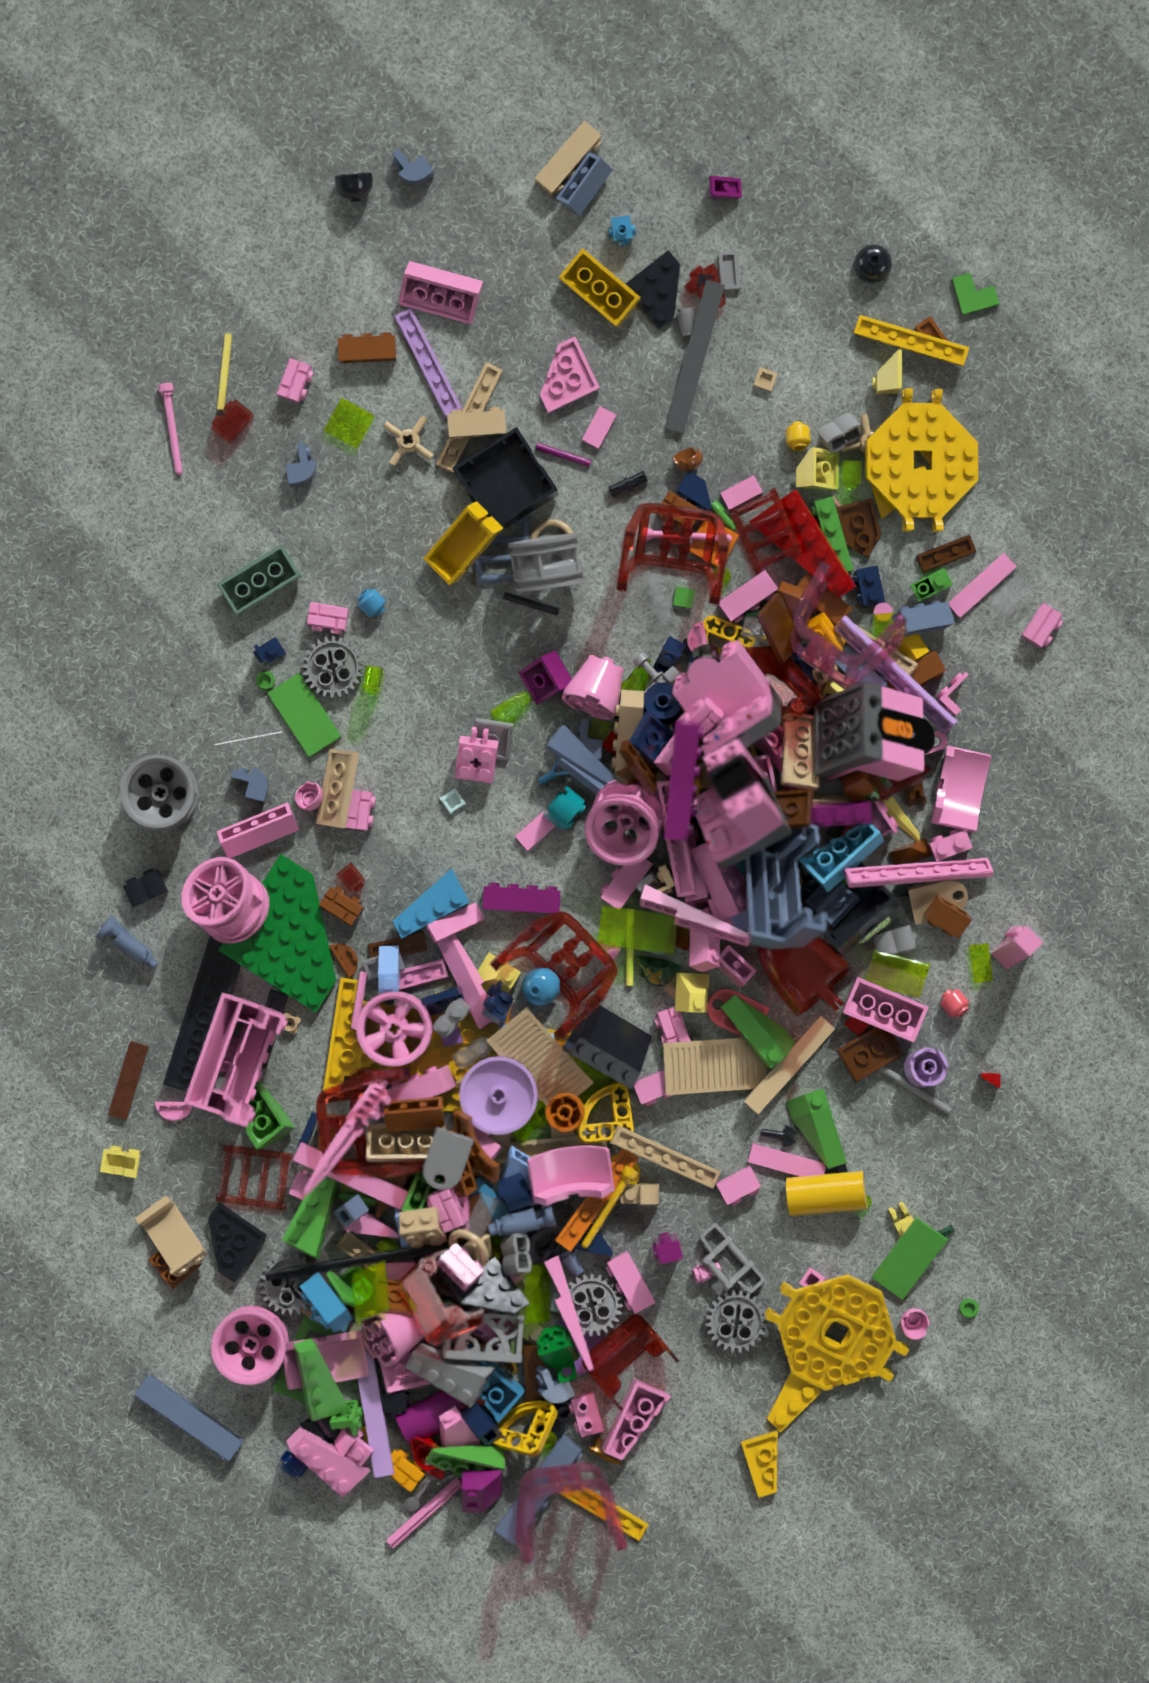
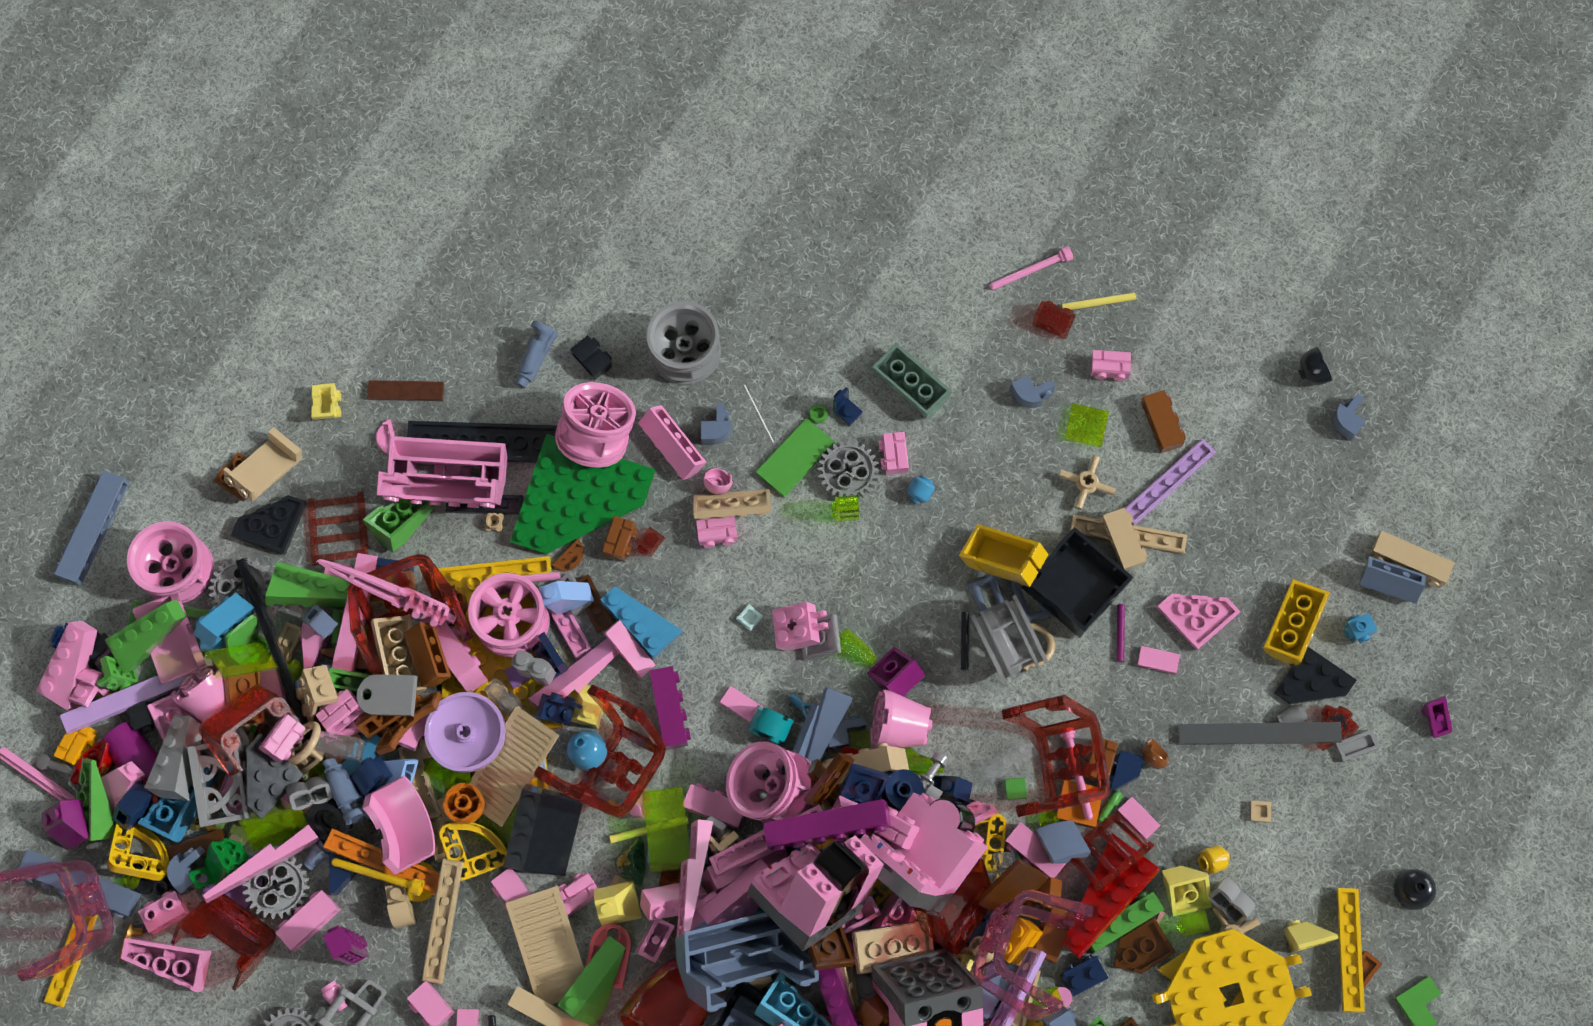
camera: 75 degrees right, 15 degrees down
bright pink slope [399,261,483,325] -> none
black pin [608,470,648,498] -> none
none -> sand blue slope [1035,820,1091,864]

